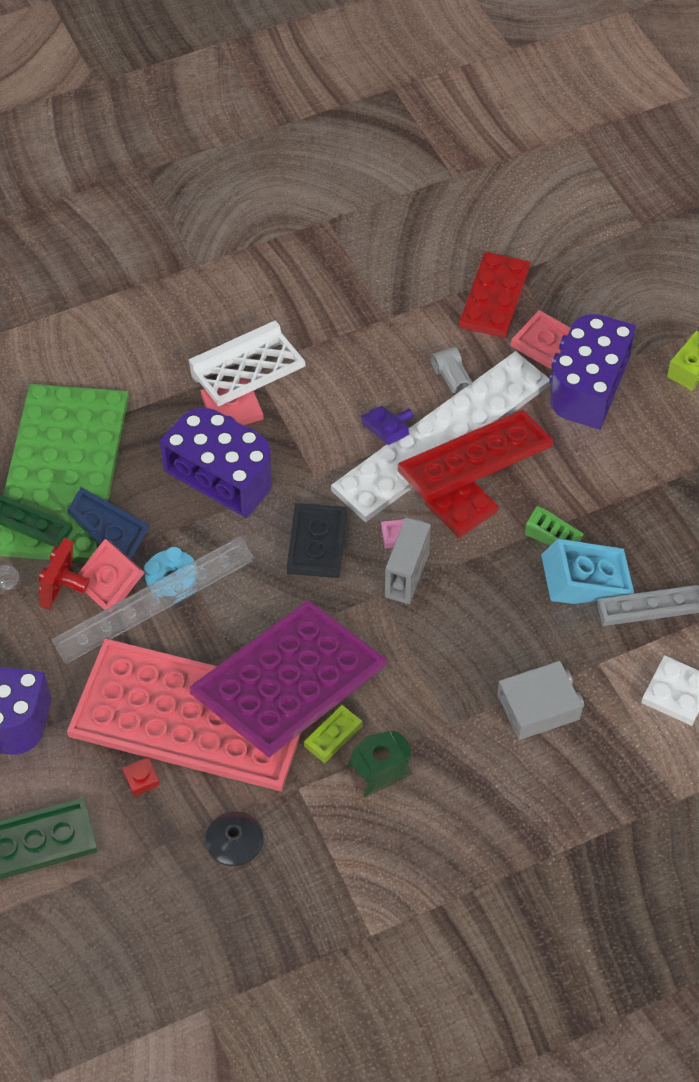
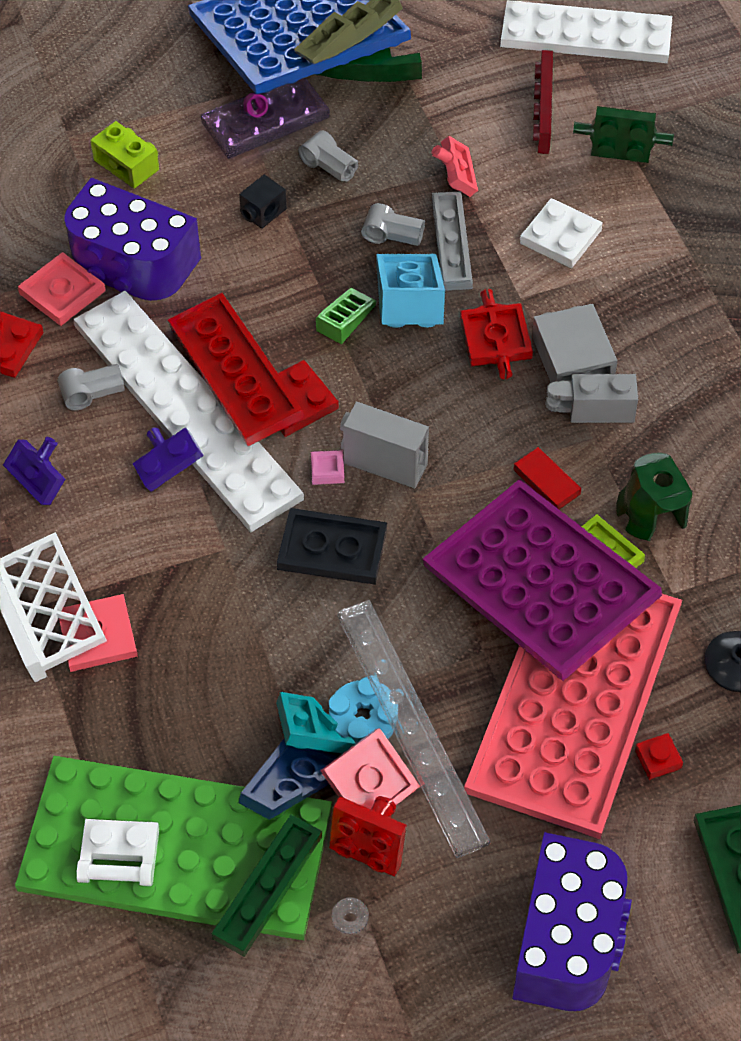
camera: 85 degrees left, 0 degrees up
dark purple brick [160,408,272,519] -> none
none -> dark purple plate [3,437,66,505]
none -> white plate [77,819,159,886]
none -> black brick [239,174,287,229]
none -> teal wing [276,692,355,754]
none -> light grey piece [361,203,425,246]
none -> red plate [460,289,533,379]
none -> red tile [513,447,582,510]
none -> light grey hinge [545,374,638,423]

